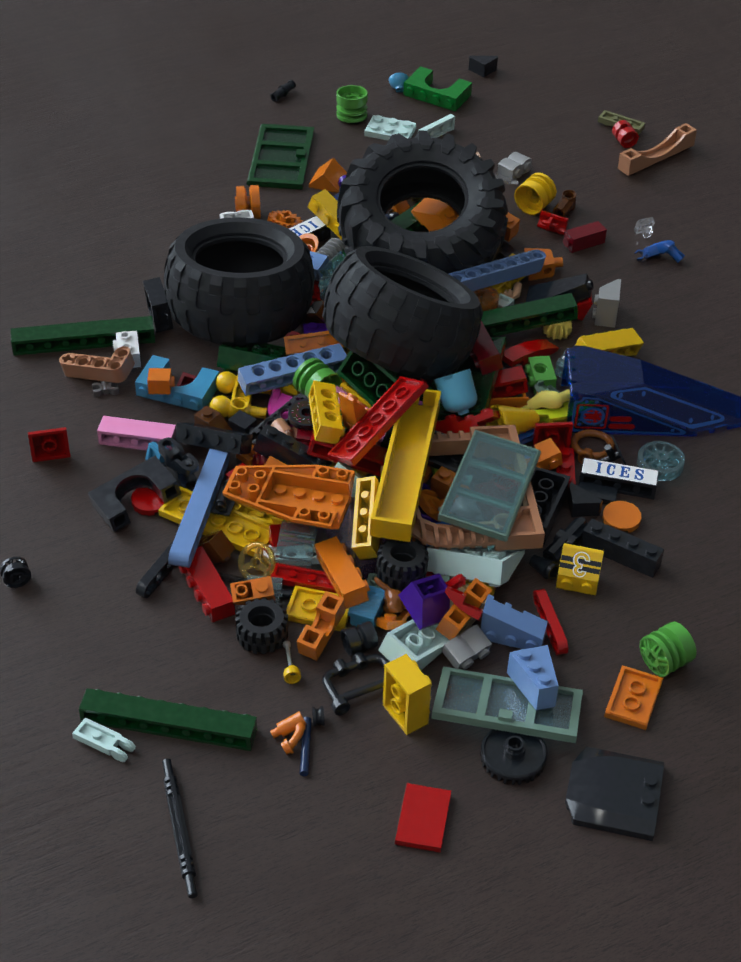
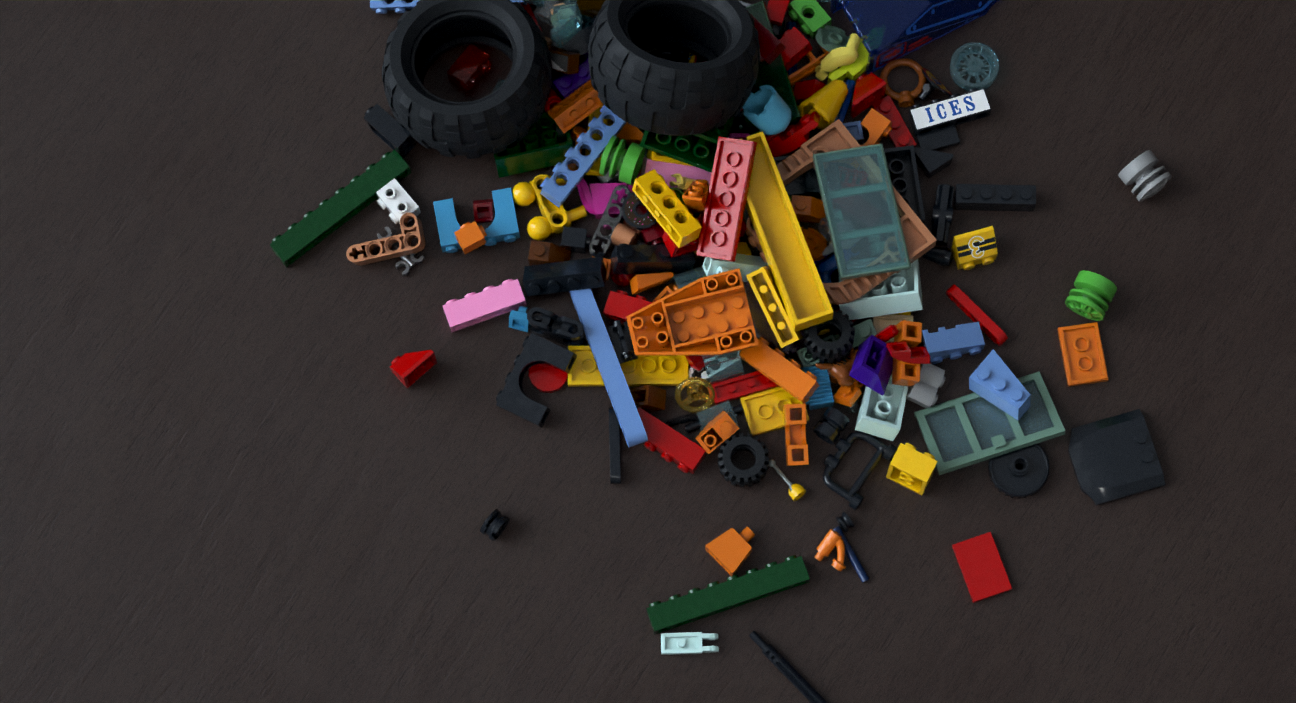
camera: 25 degrees left, 30 degrees up
orange tile [602,501,642,533] -> none
none -> orange torso [705,527,755,576]

